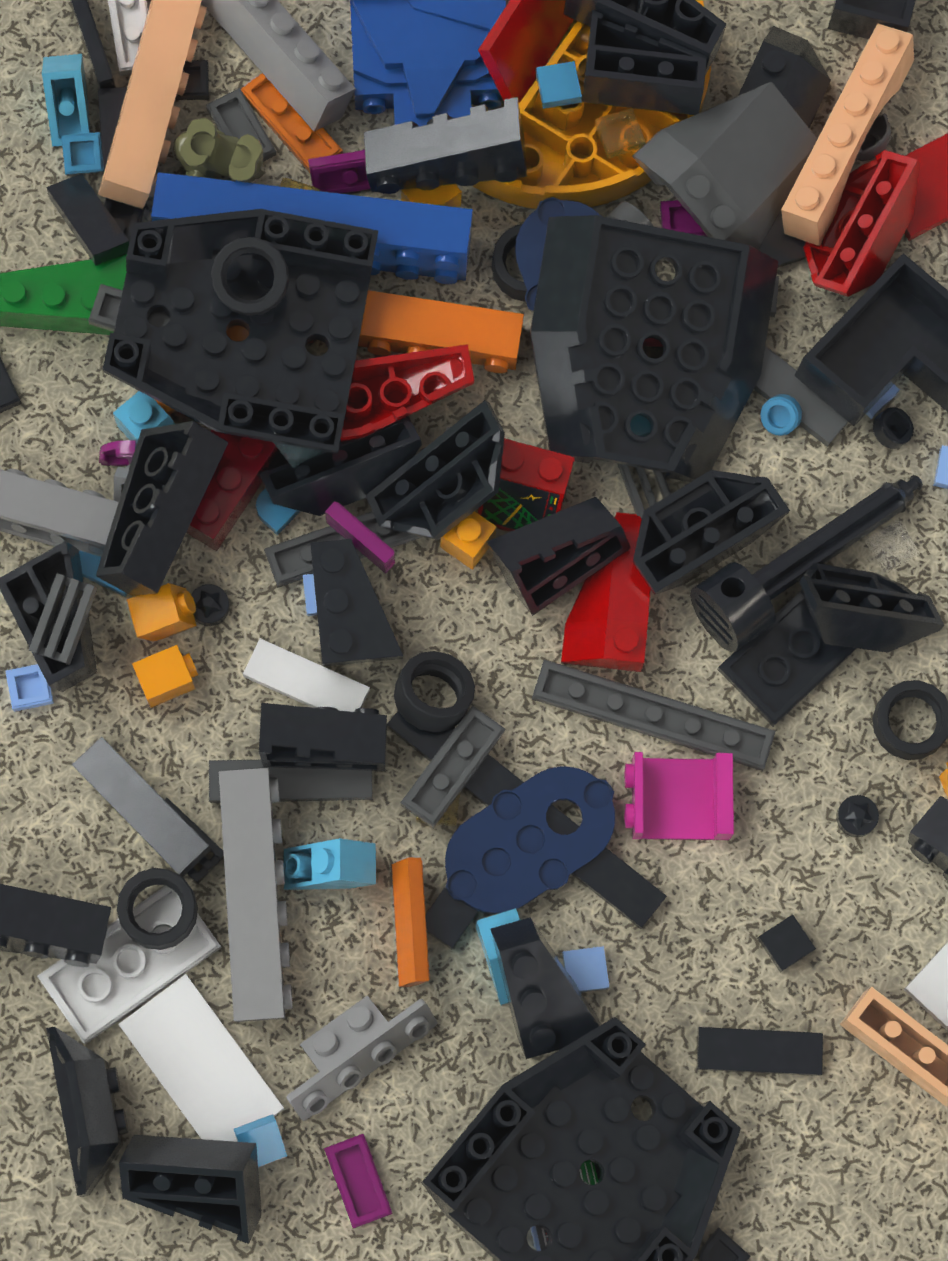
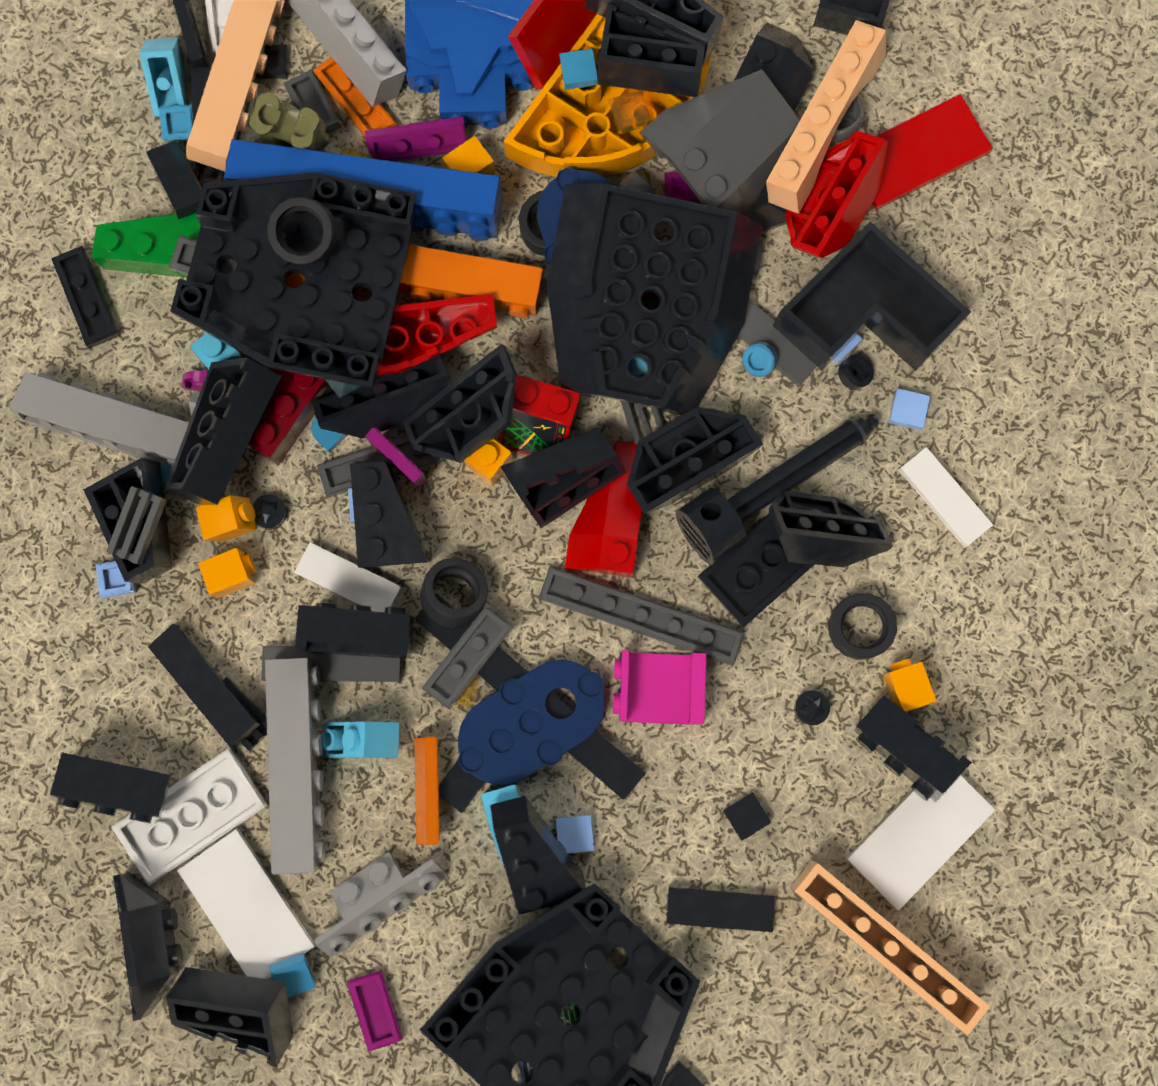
camera: 10 degrees right, 5 degrees up
black tyre [117,868,198,950] -> none
wedge [364,97,527,194] -> none

